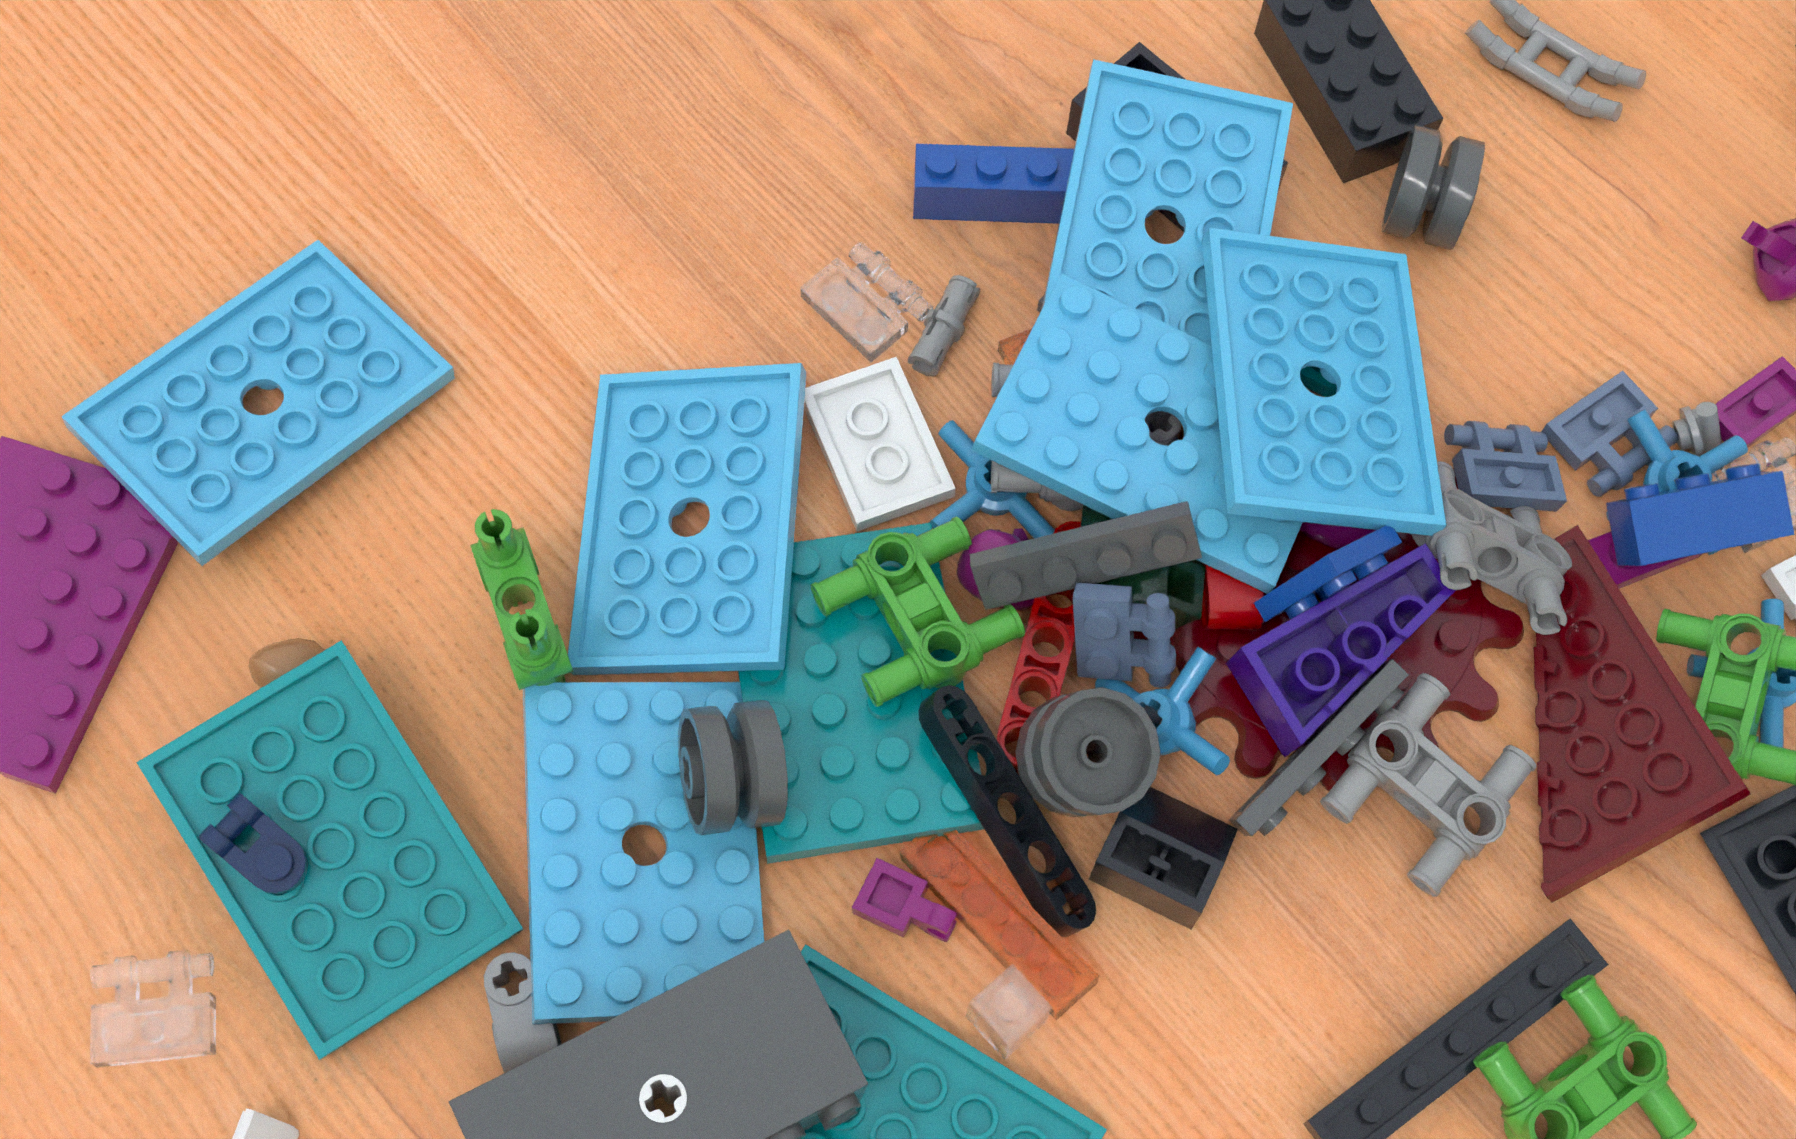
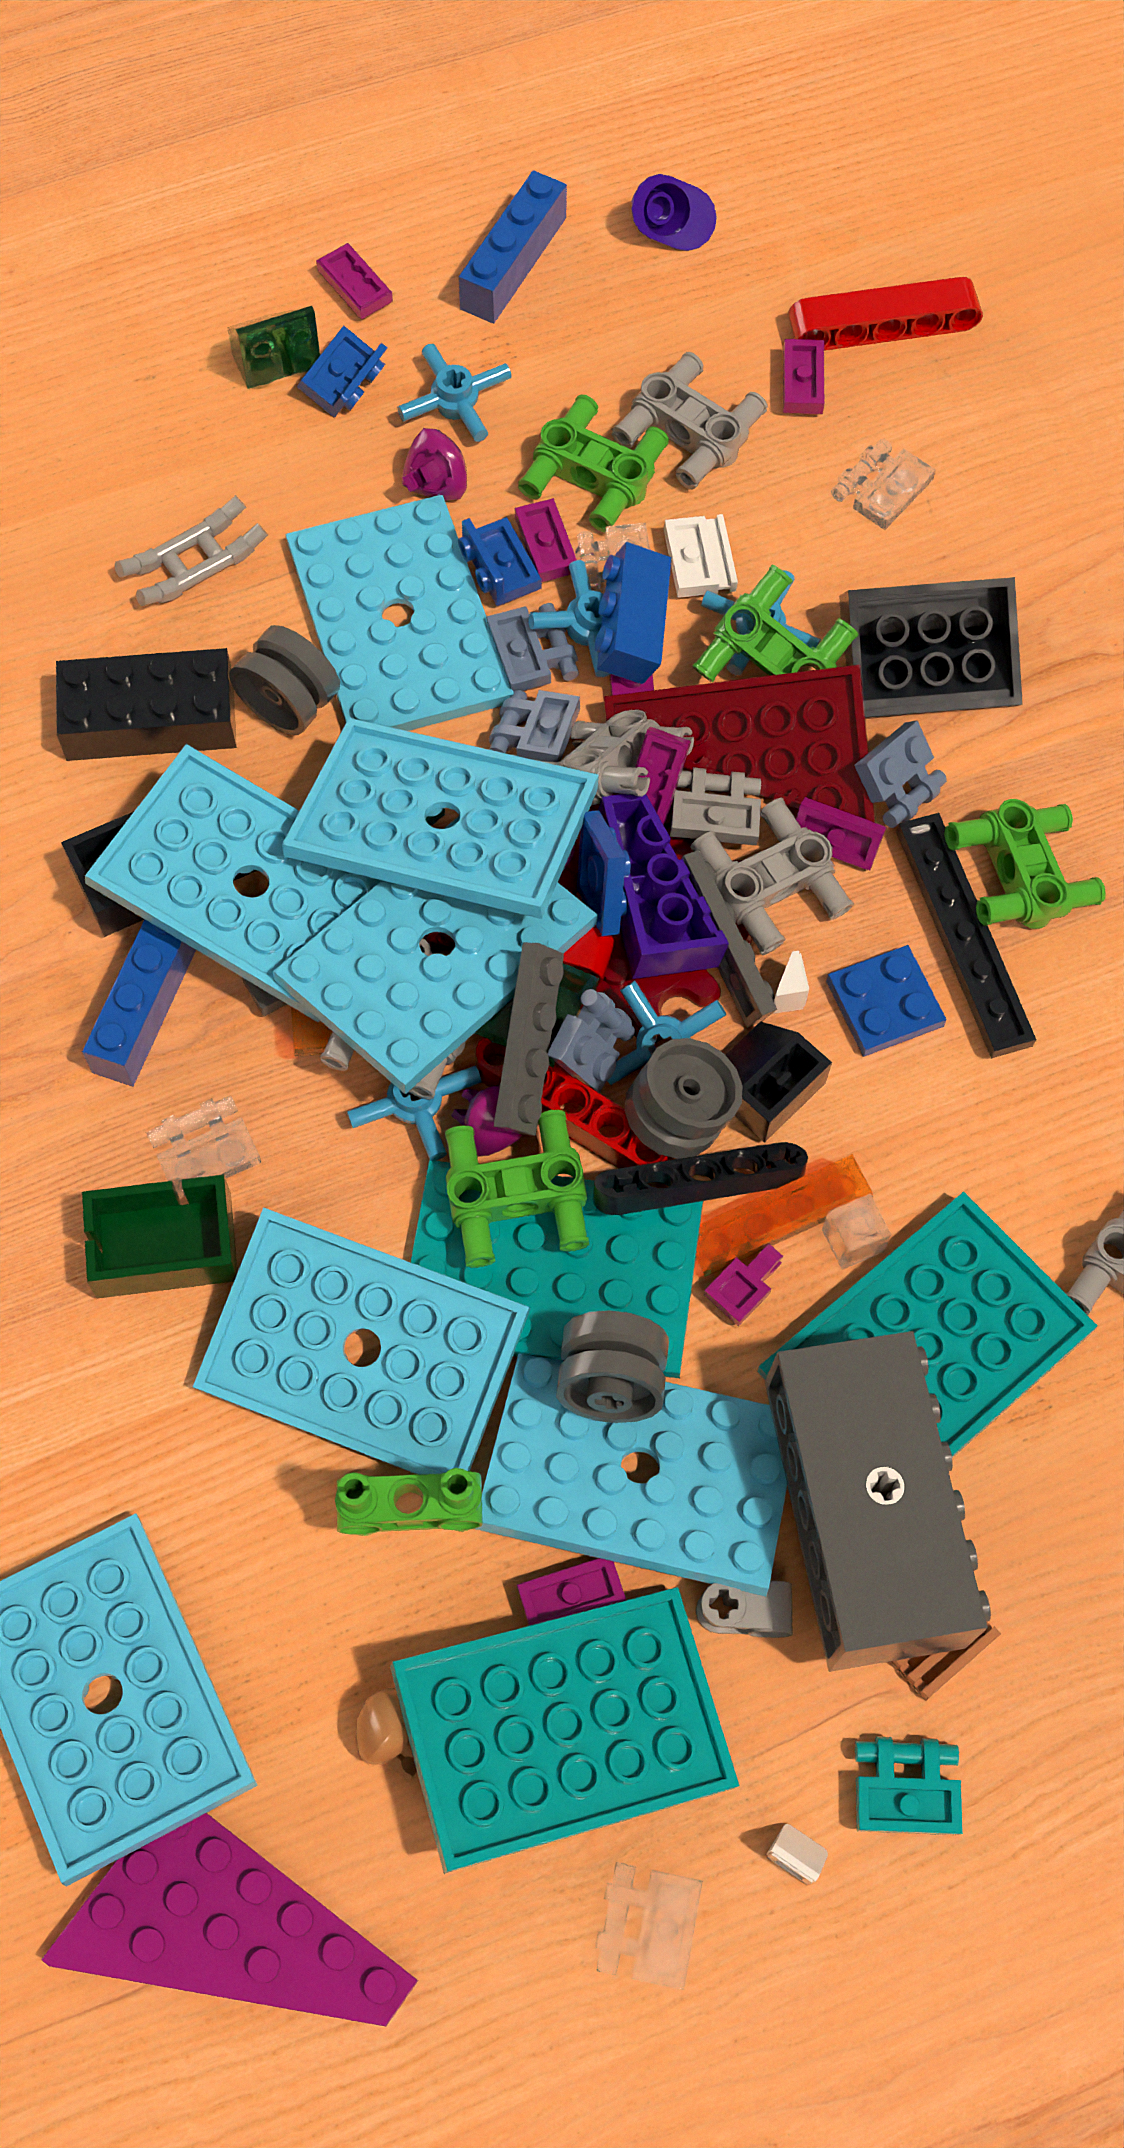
camera: 70 degrees left, 0 degrees up
dark blue plate [198,792,308,895] -> none
white plate [804,357,956,532] -> none
light grey pin [908,275,980,376] -> none
light grey plate [1672,402,1722,457] -> none
none -> dark green piece [82,1174,238,1299]
none -> medium azure plate [286,495,514,731]
none -> blue bracket [458,517,542,606]
none -> magenta plate [517,1558,626,1626]
none -> magenta plate [635,727,691,824]
none -> light grey plate [670,767,761,845]
none -> white slope [774,951,809,1013]
none -> magenta plate [796,797,886,871]
none -> blue plate [826,945,947,1057]
none -> sand blue plate [854,720,947,828]

